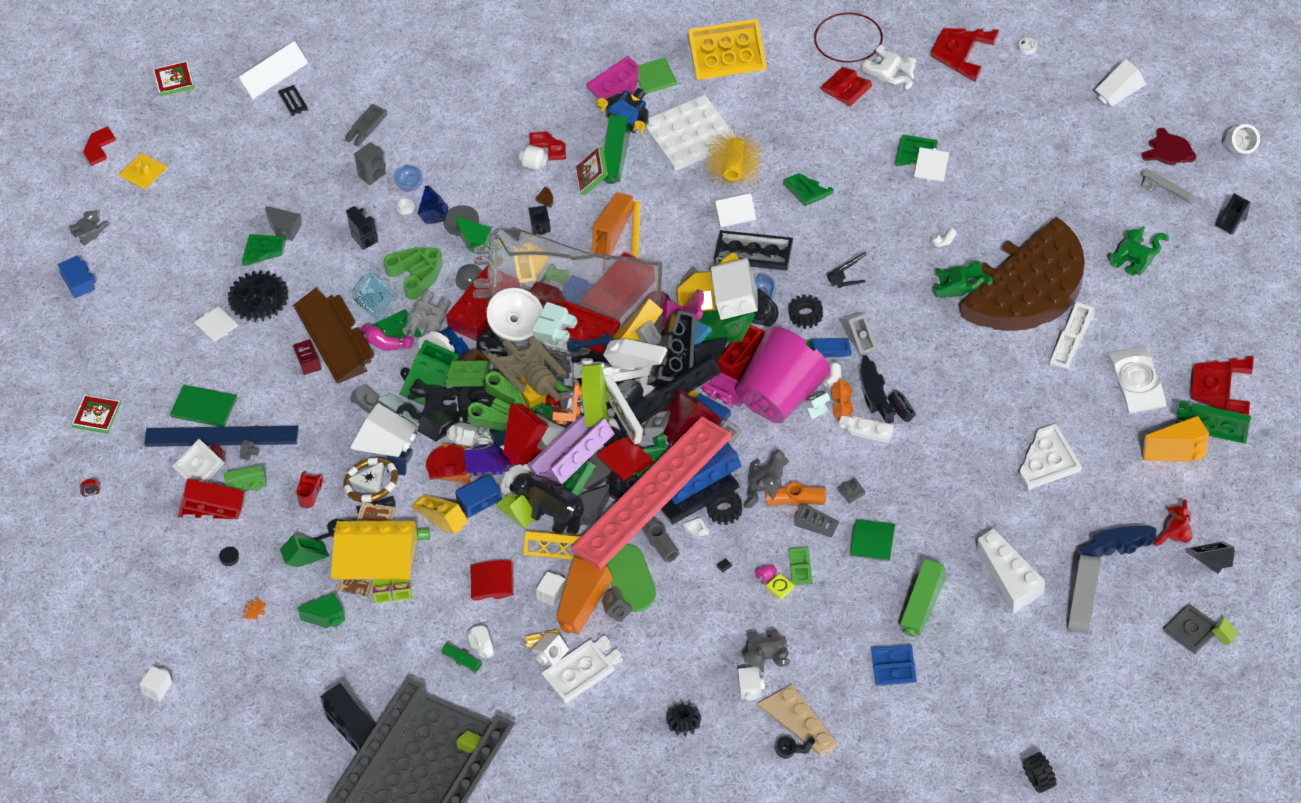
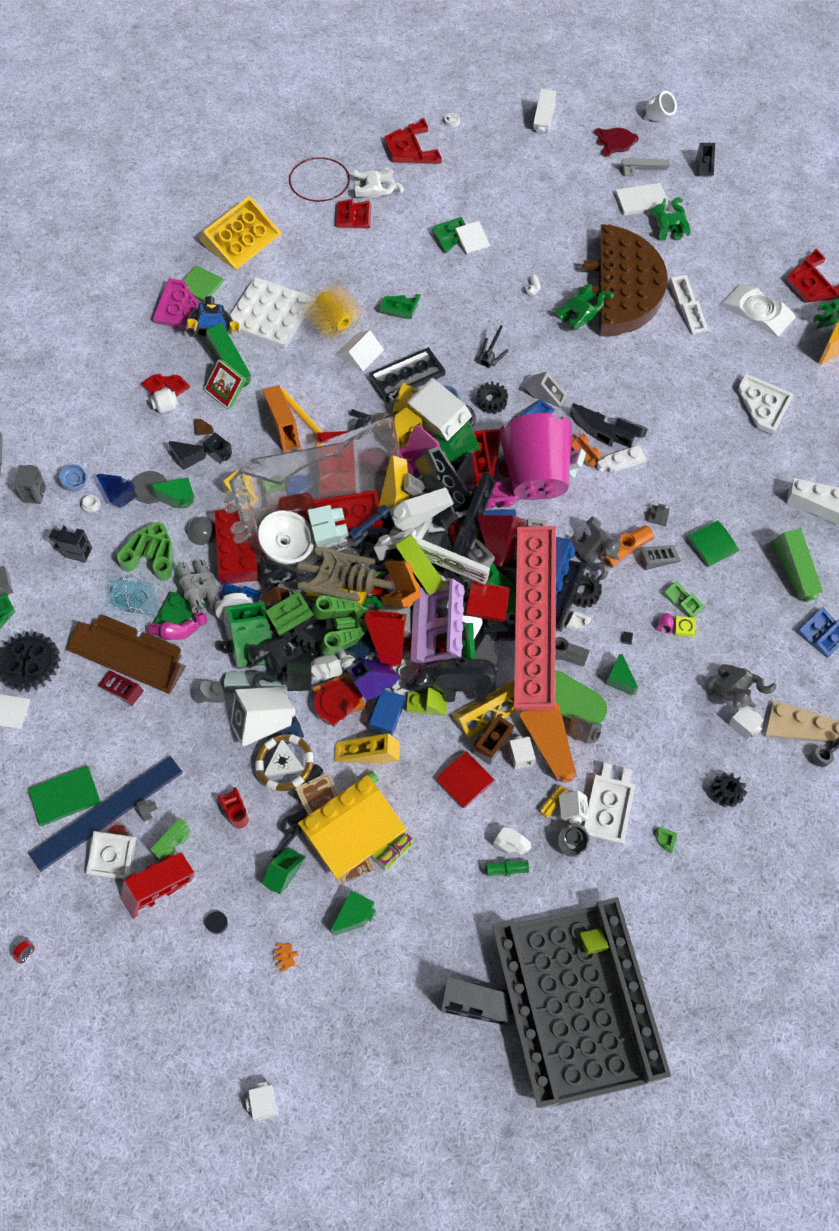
camera: 45 degrees left, 10 degrees up
none -> black slope [168,441,206,470]
none -> black plate [350,409,371,437]
none -> reddish brown brick [473,715,515,765]
none -> dark grey hair [558,823,590,857]
none -> green slope [606,654,638,696]
none -> white tile [615,183,670,215]
none -> bright green tile [656,826,678,854]

